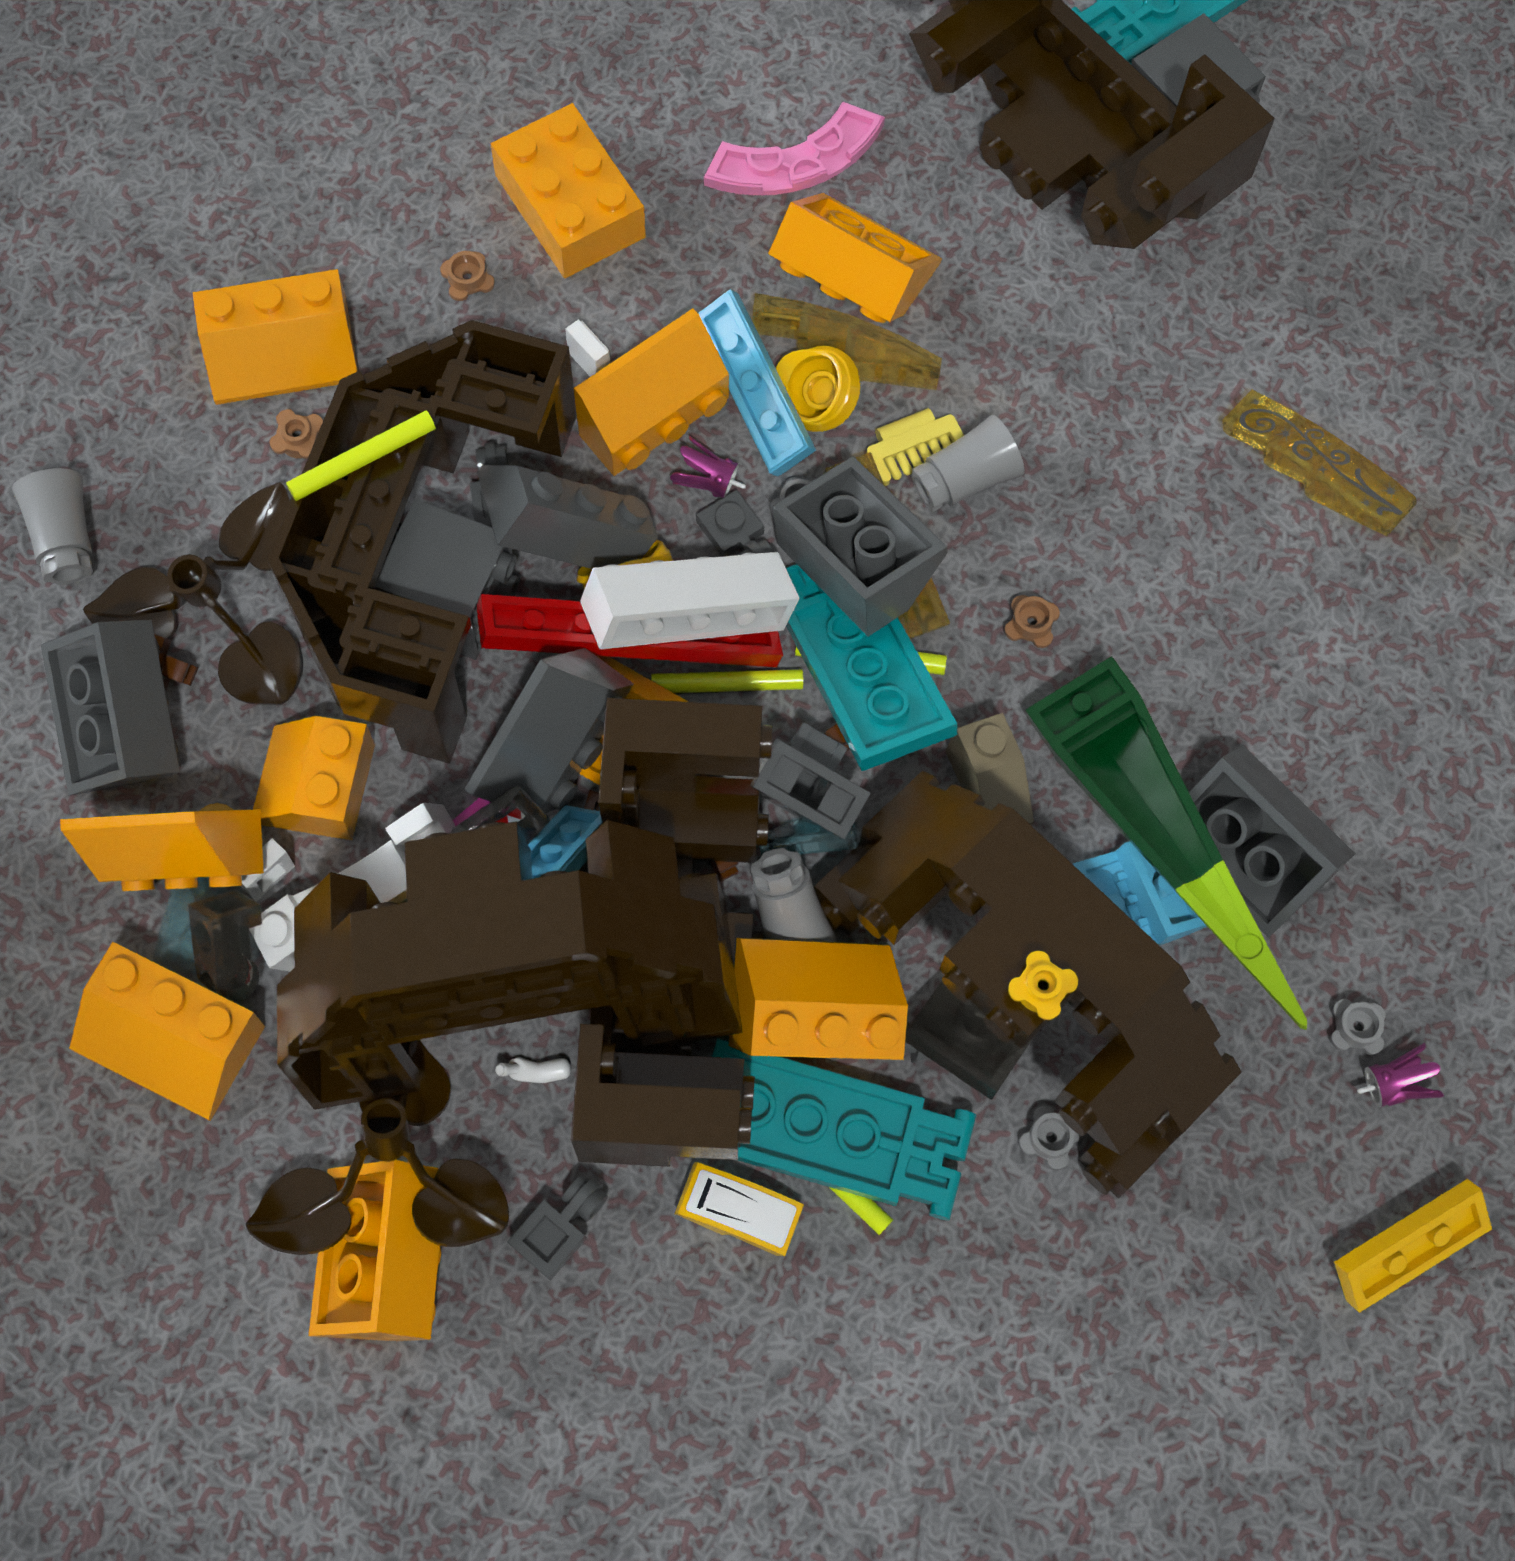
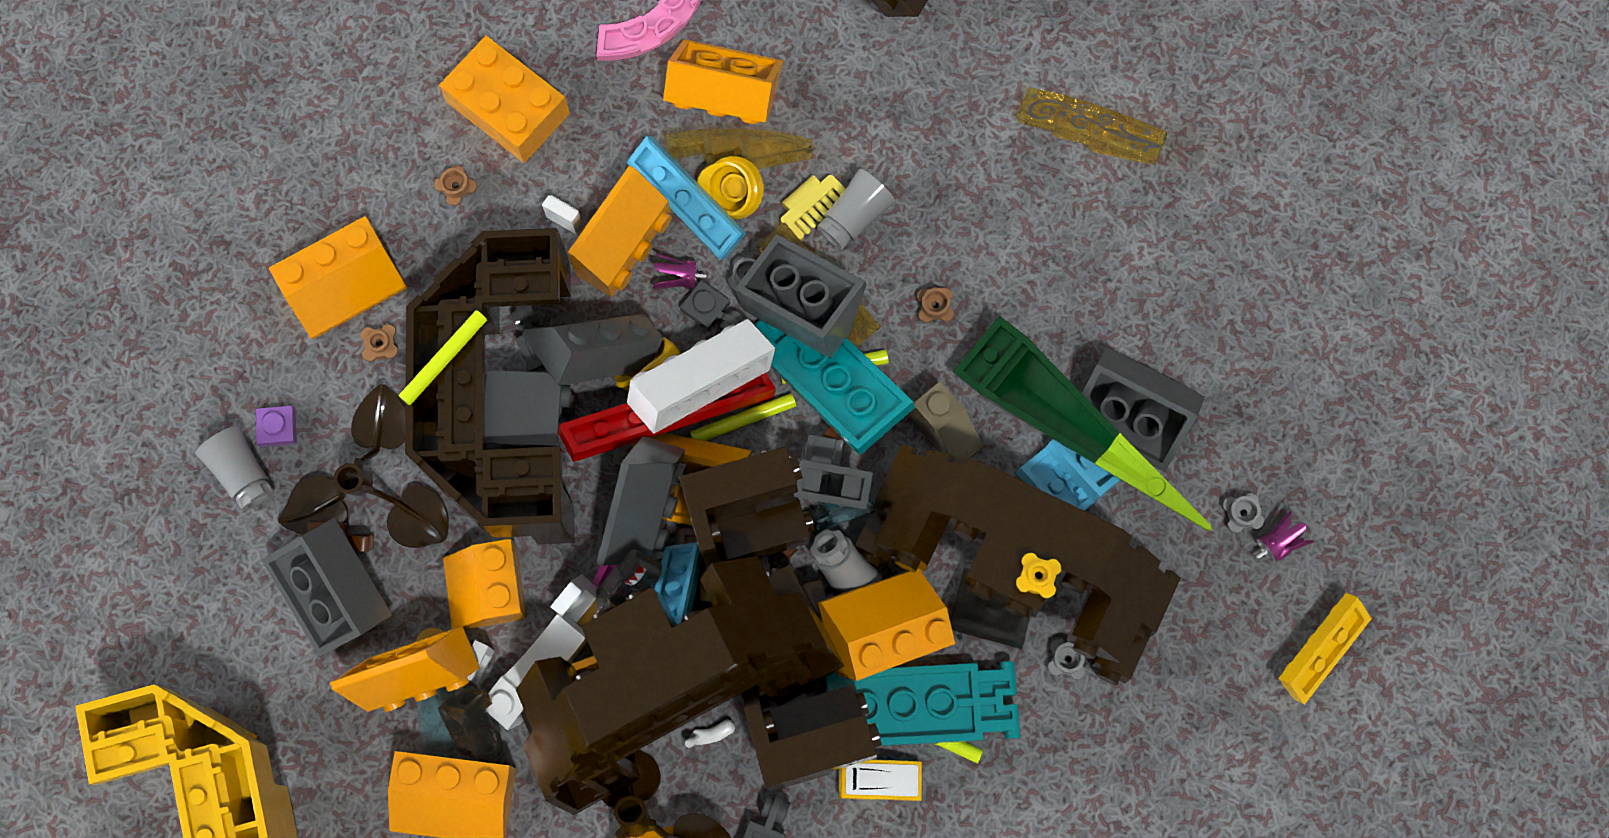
camera: 15 degrees left, 5 degrees up
none -> medium lavender plate [256,406,297,447]

